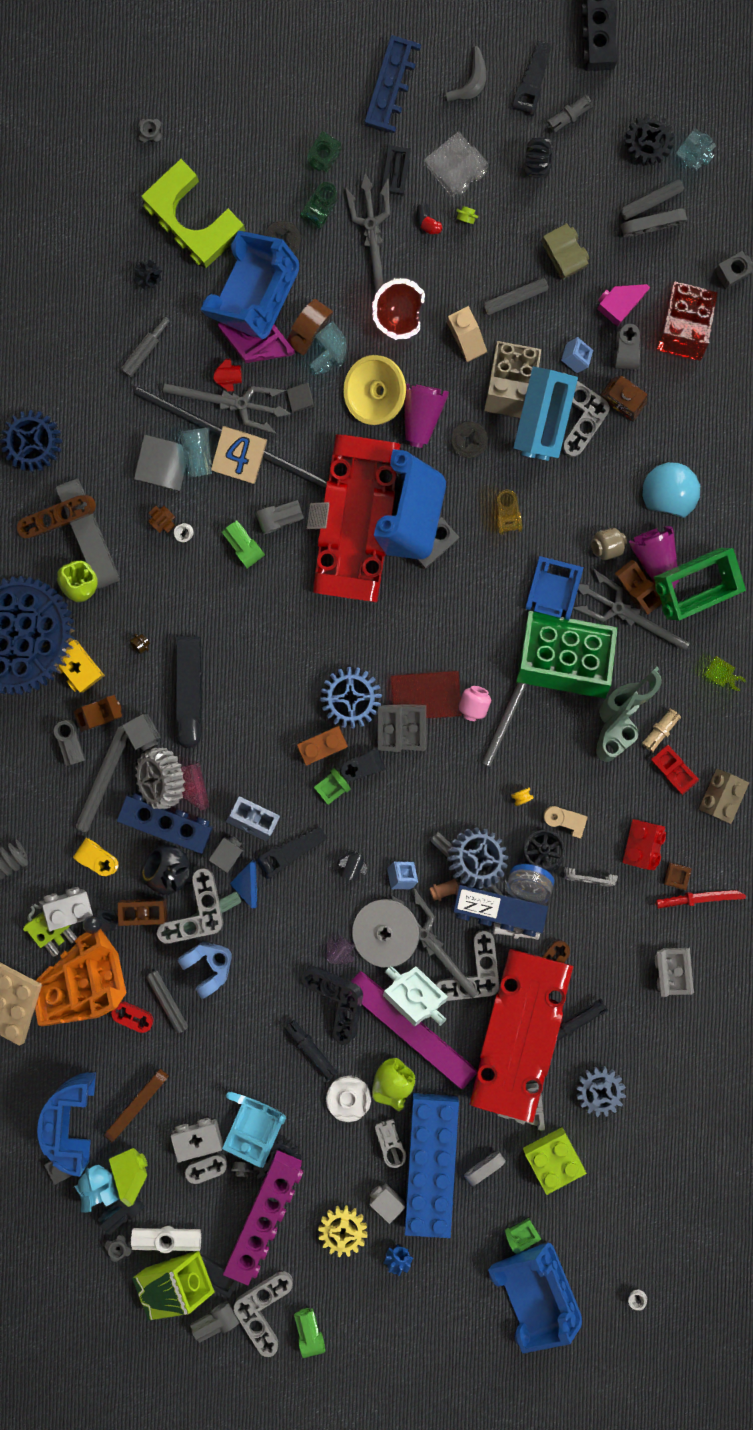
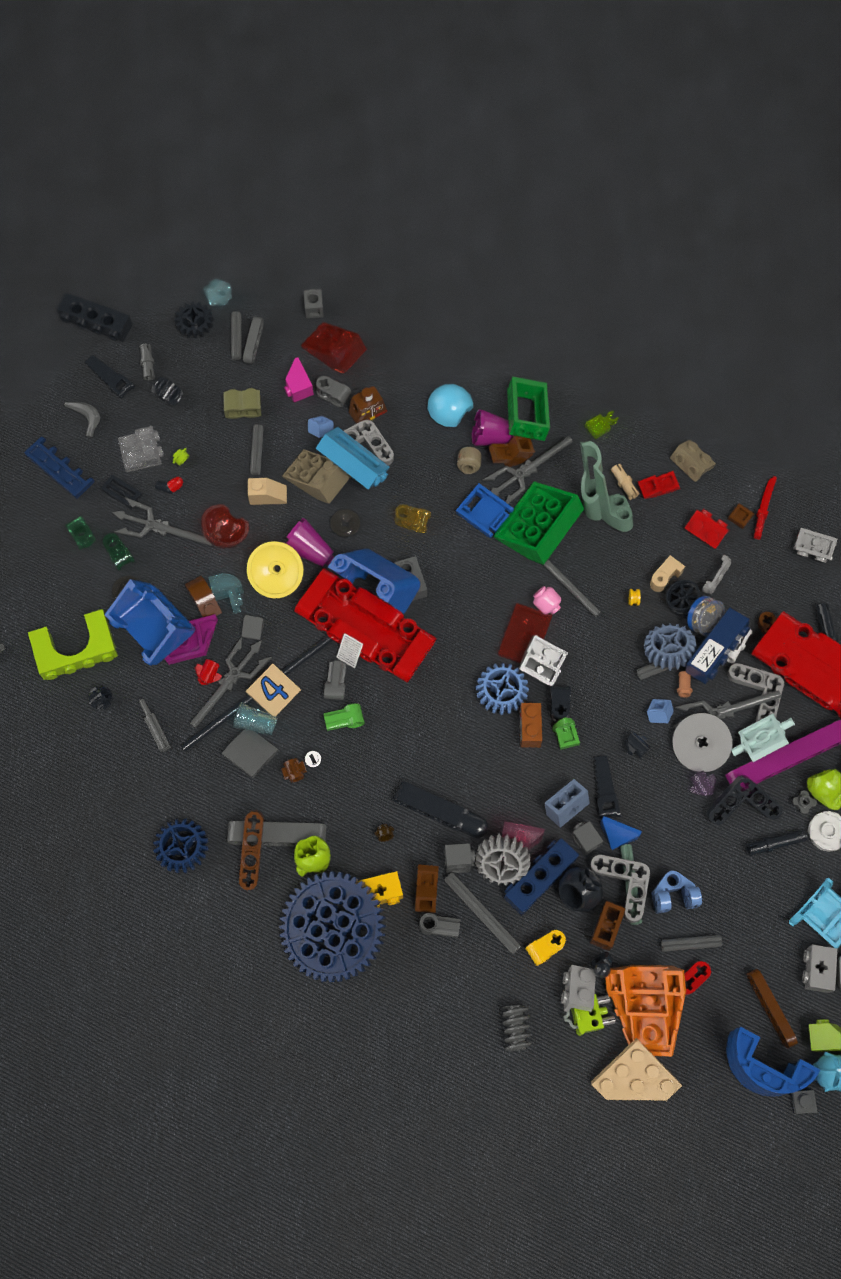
camera: 65 degrees left, 20 degrees down
none -> dark grey plate [792,790,817,814]

